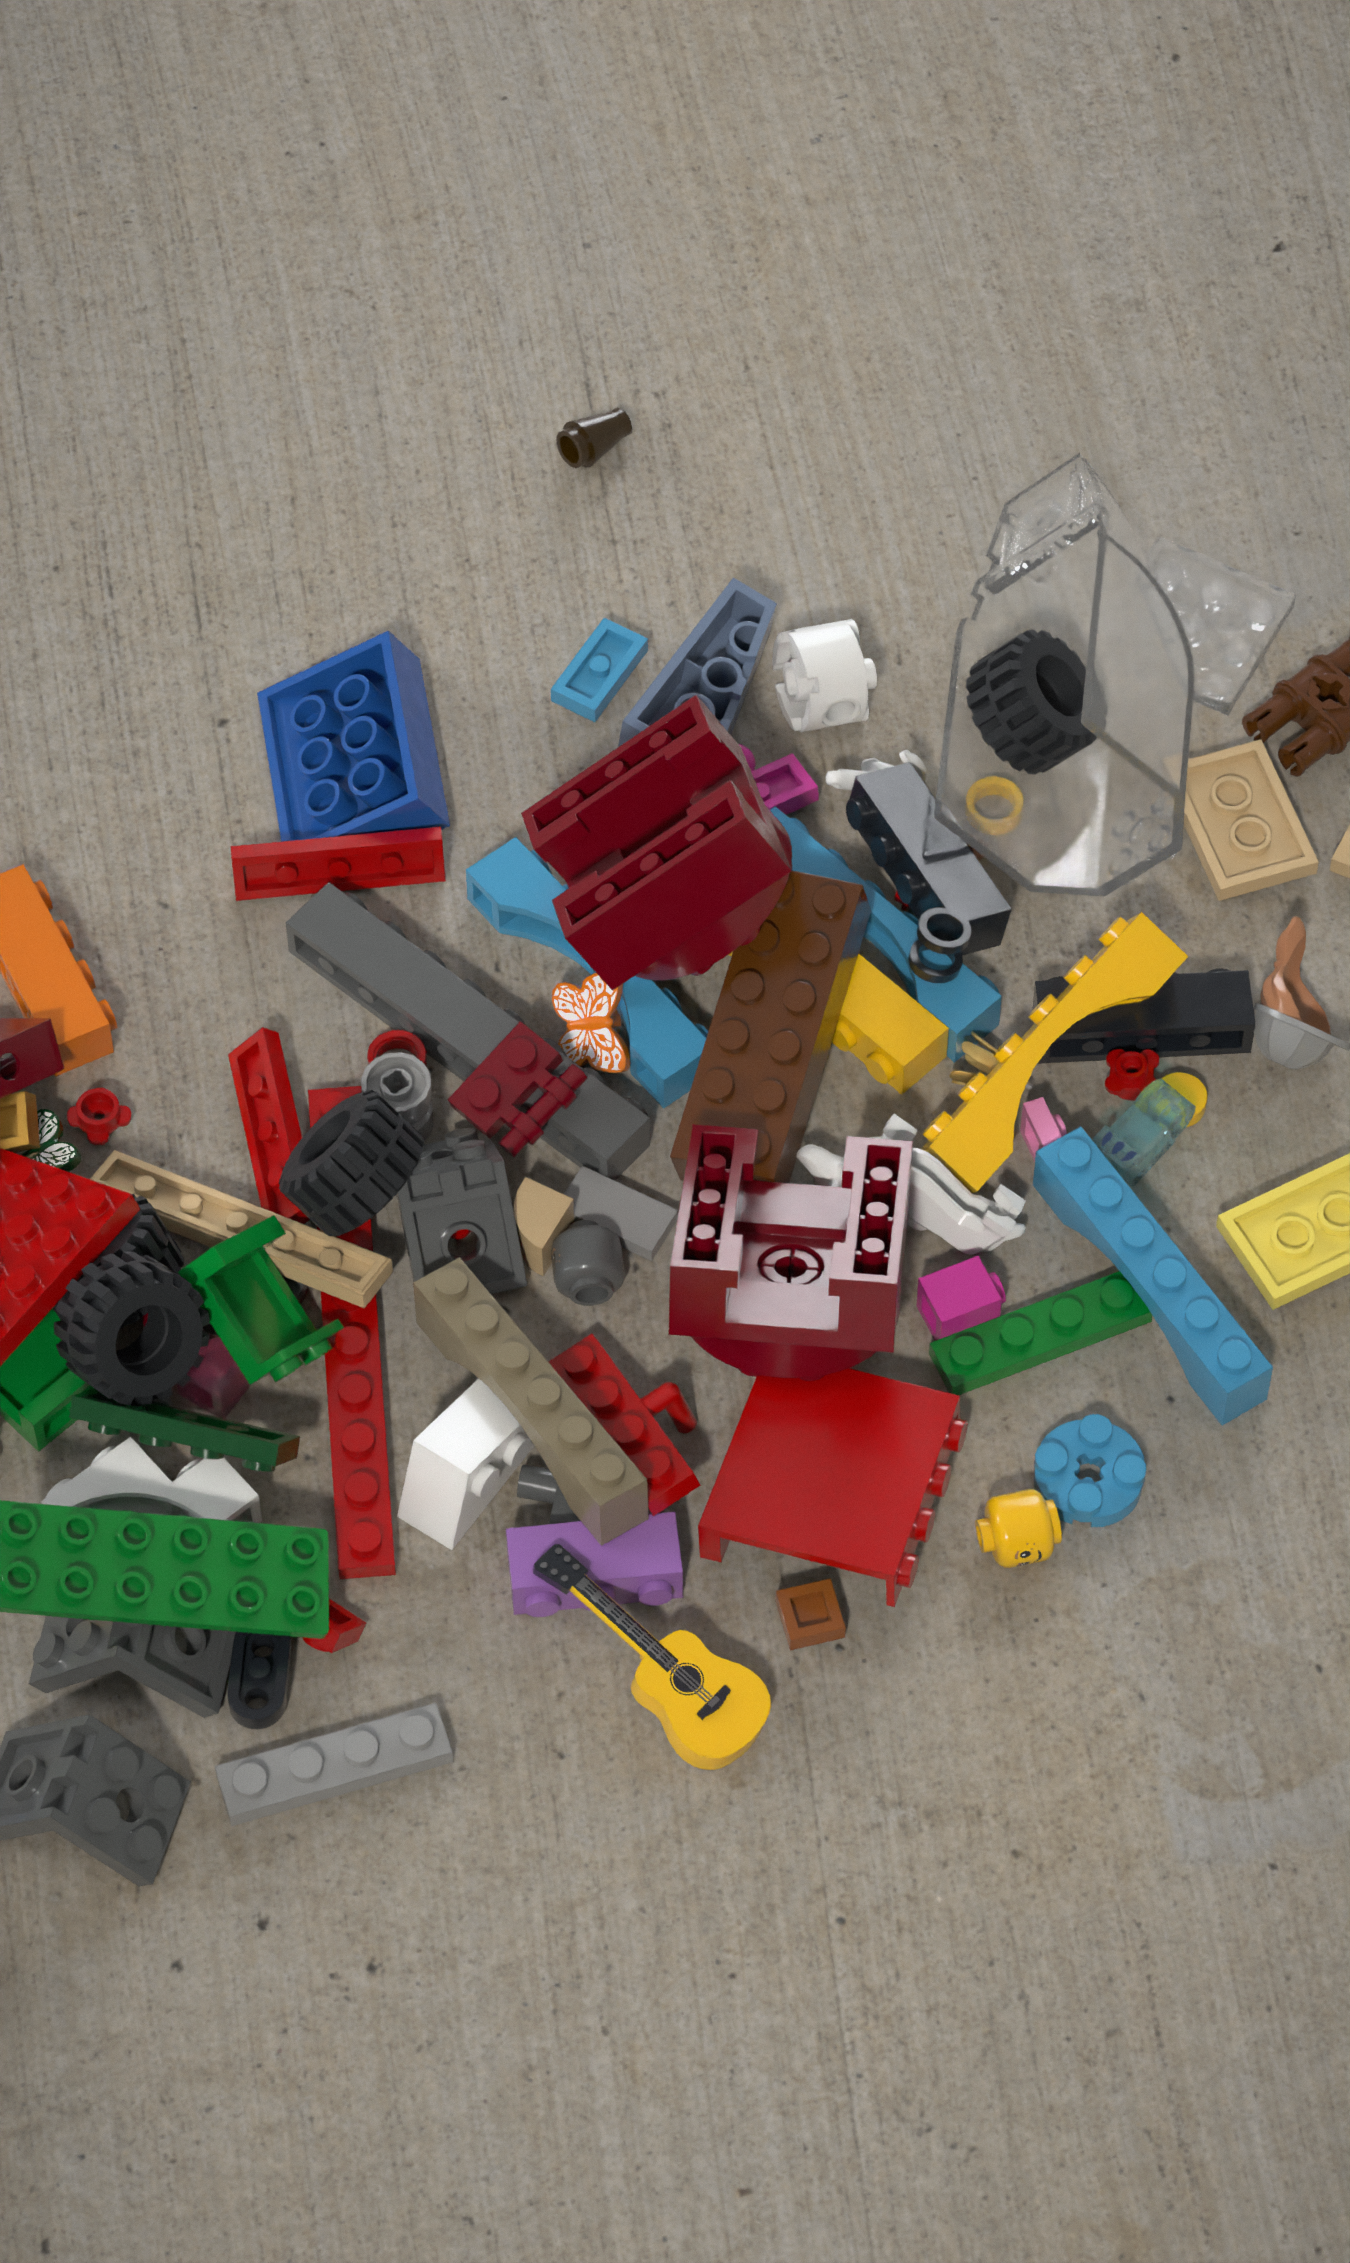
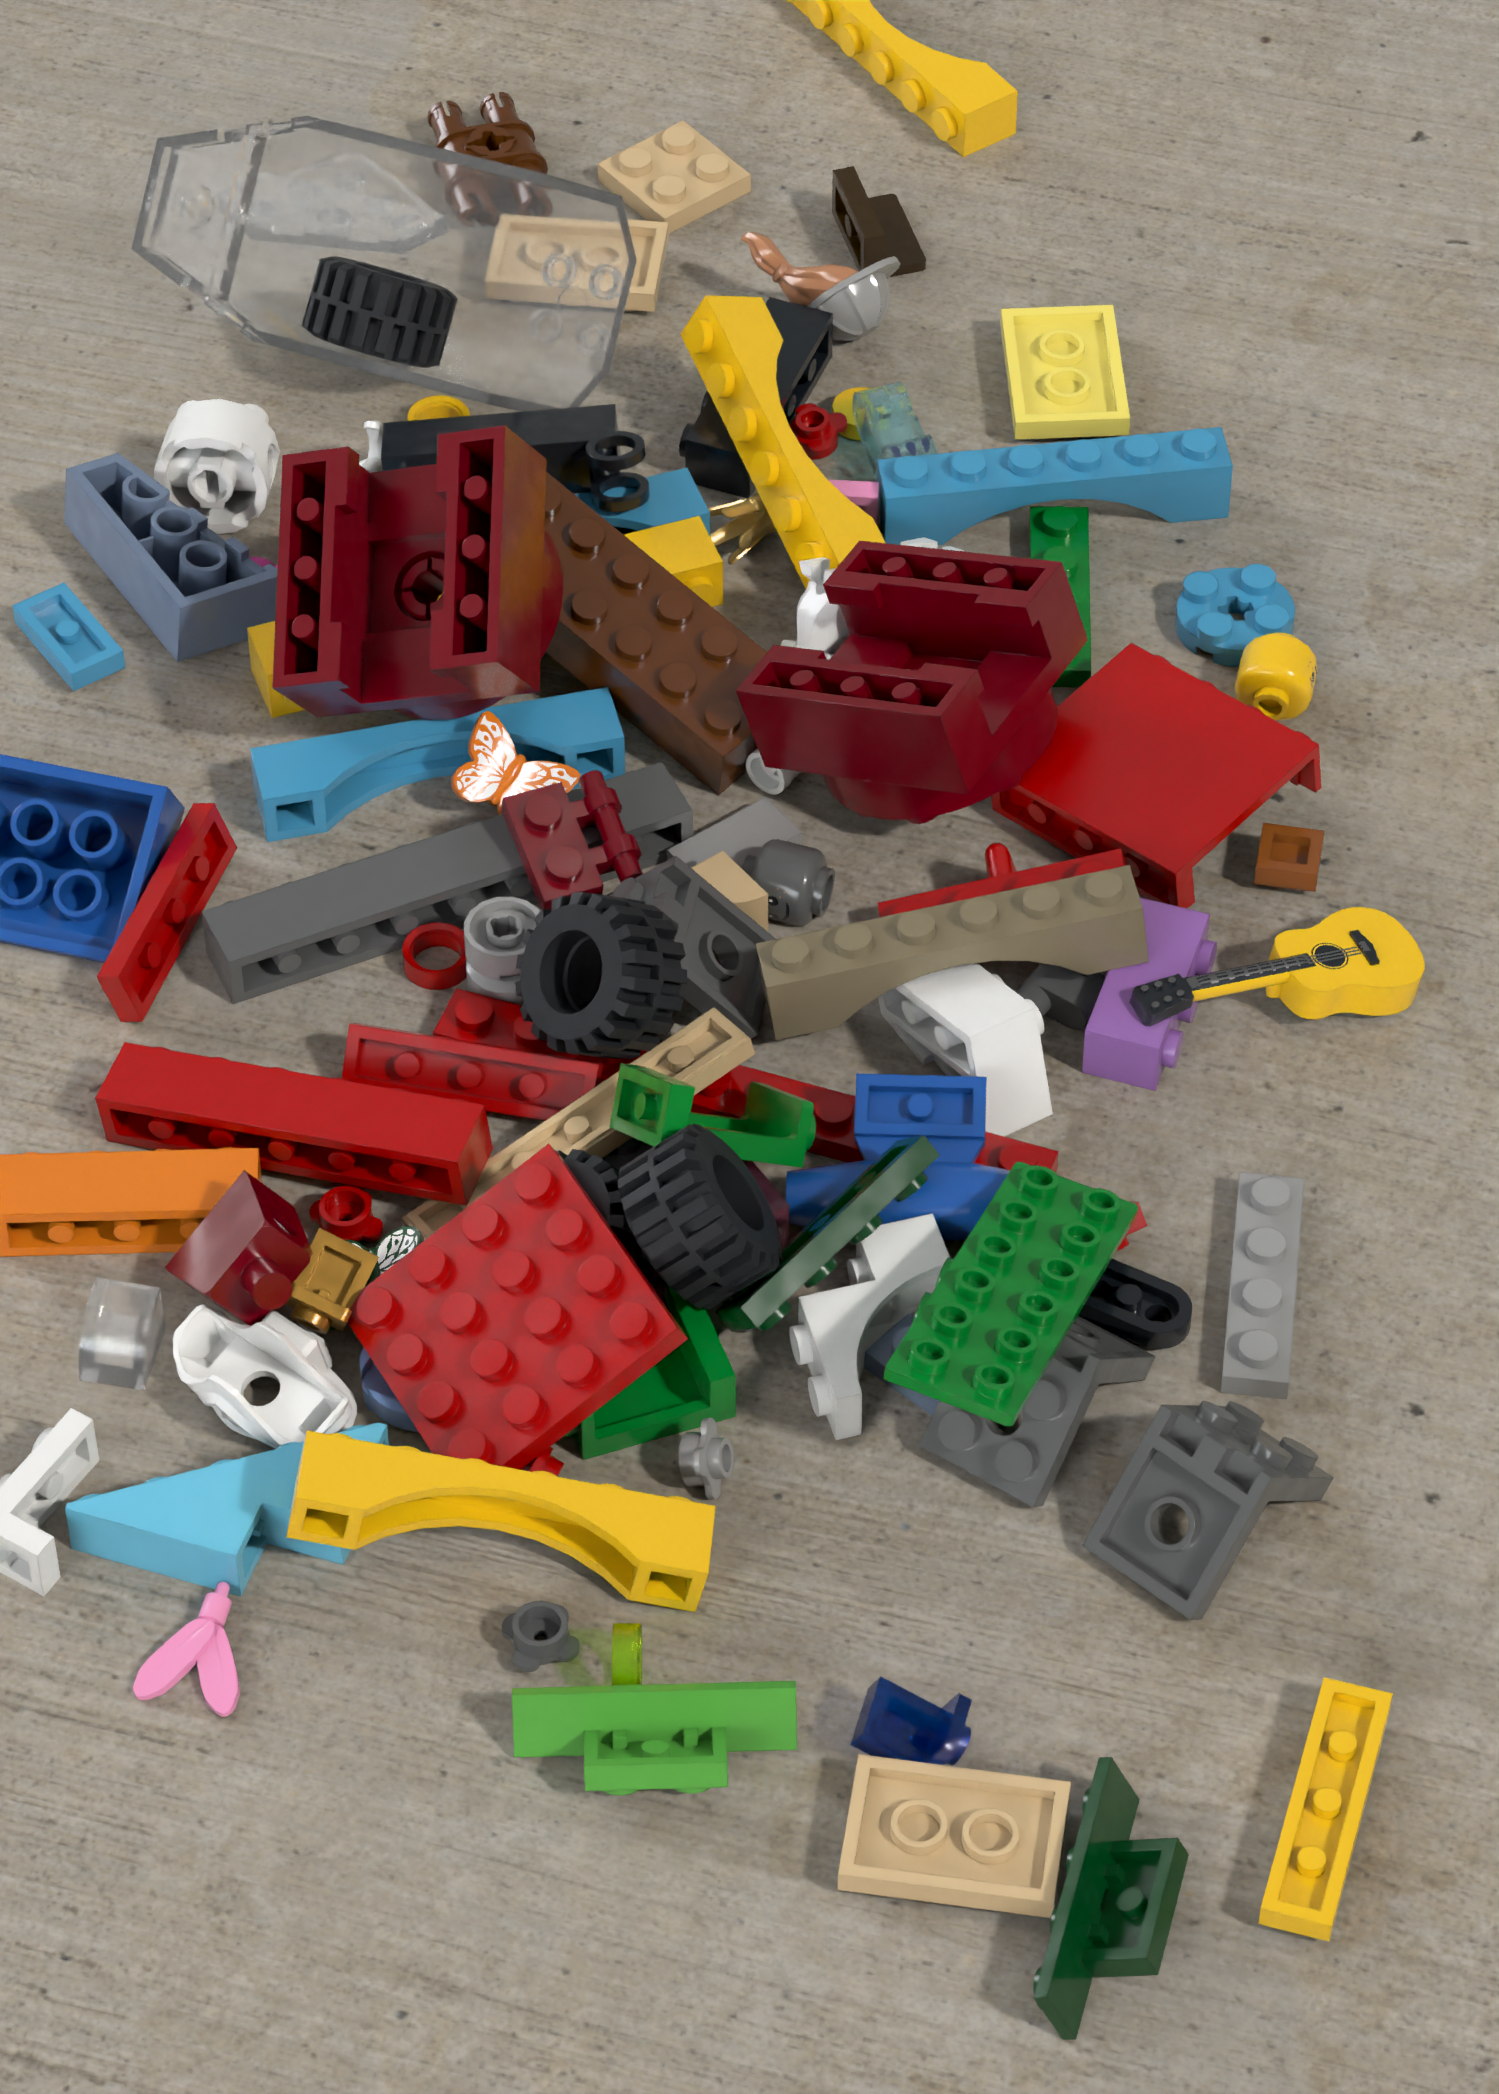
camera: 65 degrees left, 10 degrees down
none -> red brick [95,1042,493,1206]
none -> blue plate [785,1073,1010,1241]

